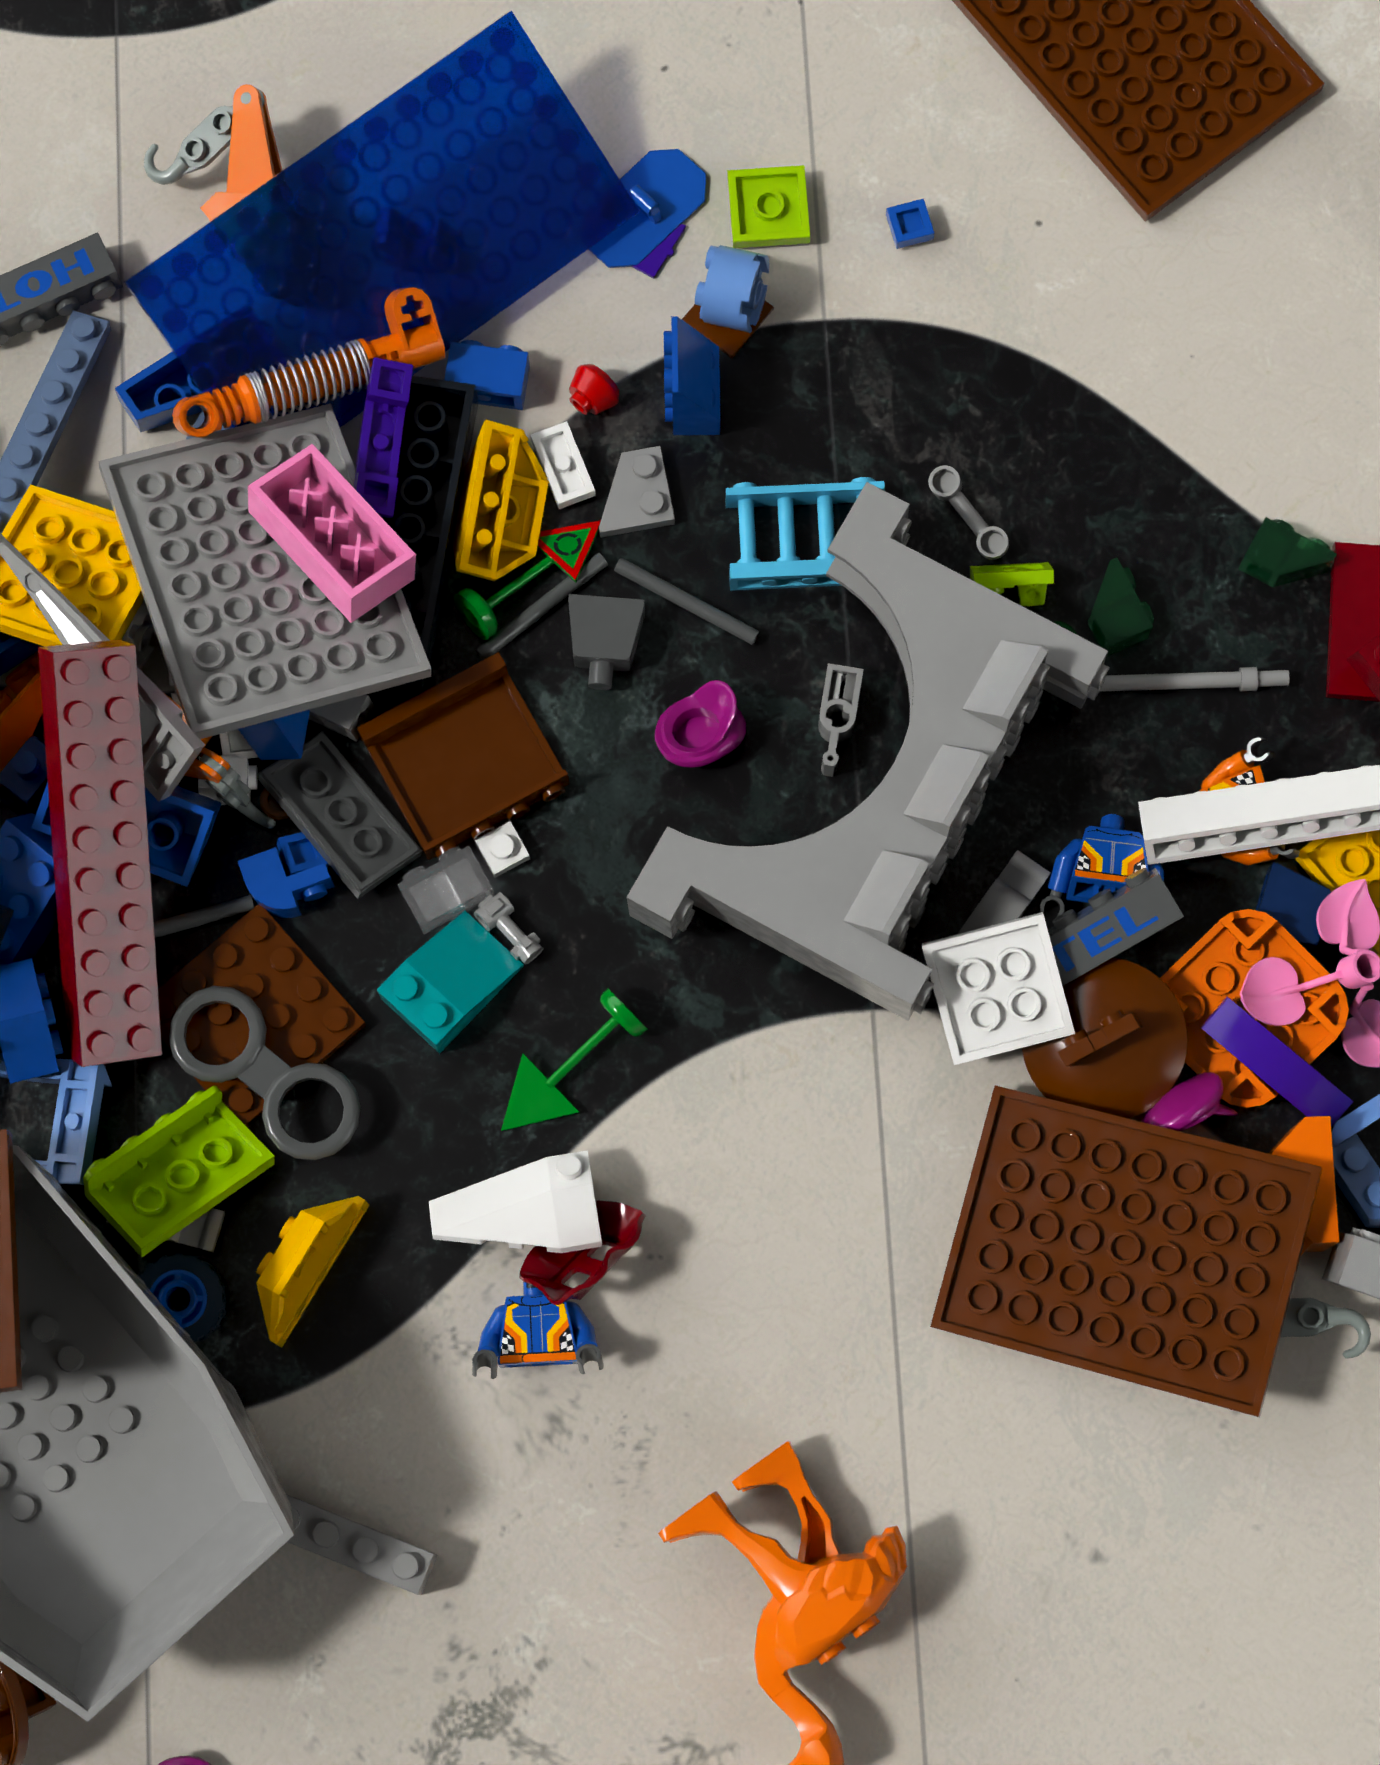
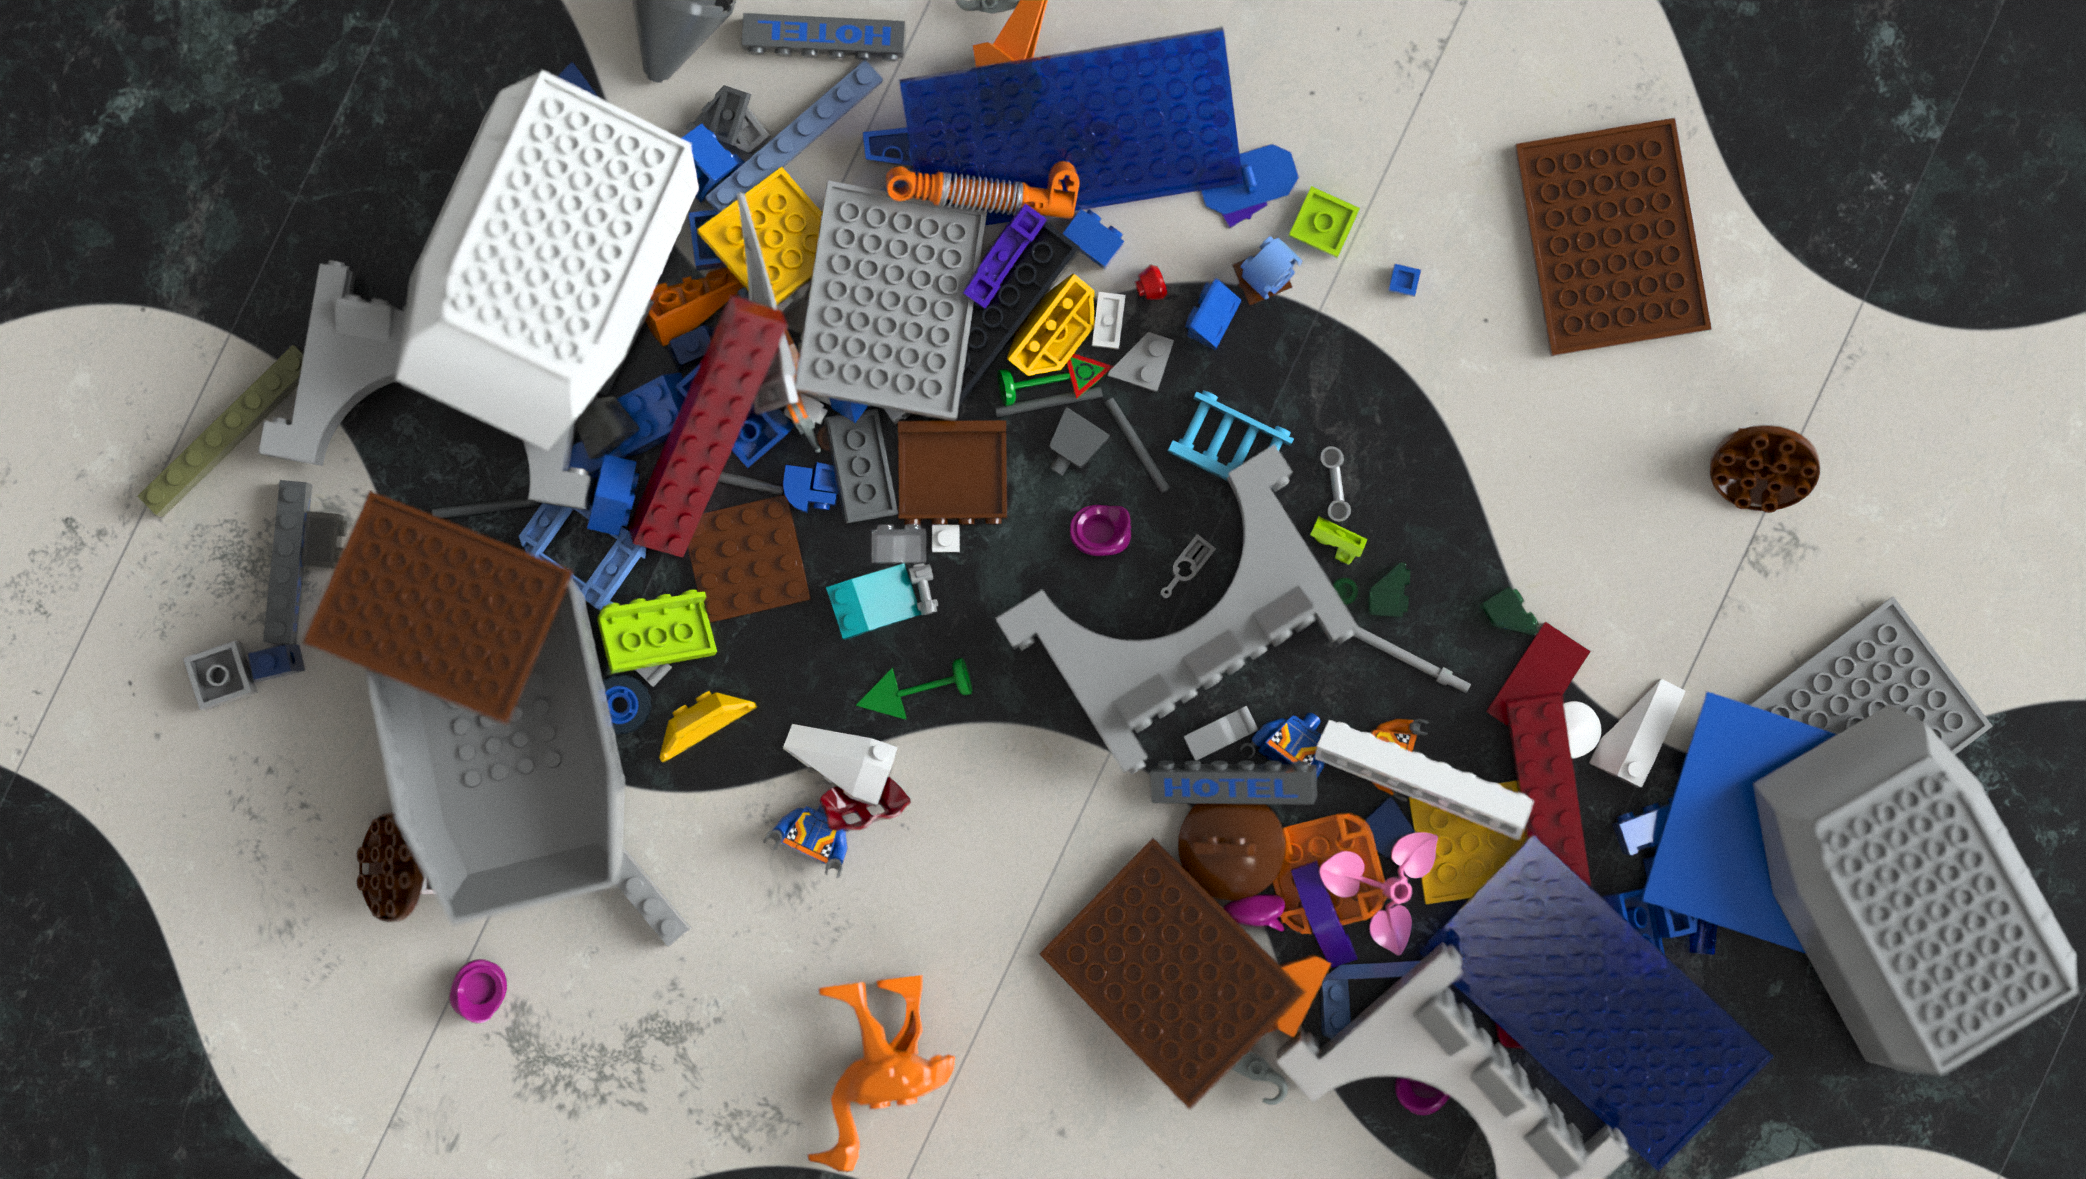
camera: 30 degrees right, 10 degrees up
dark grey bar [168,986,361,1160] -> none
bright pink brick [248,444,416,623] -> none
white plate [922,912,1075,1065] -> none

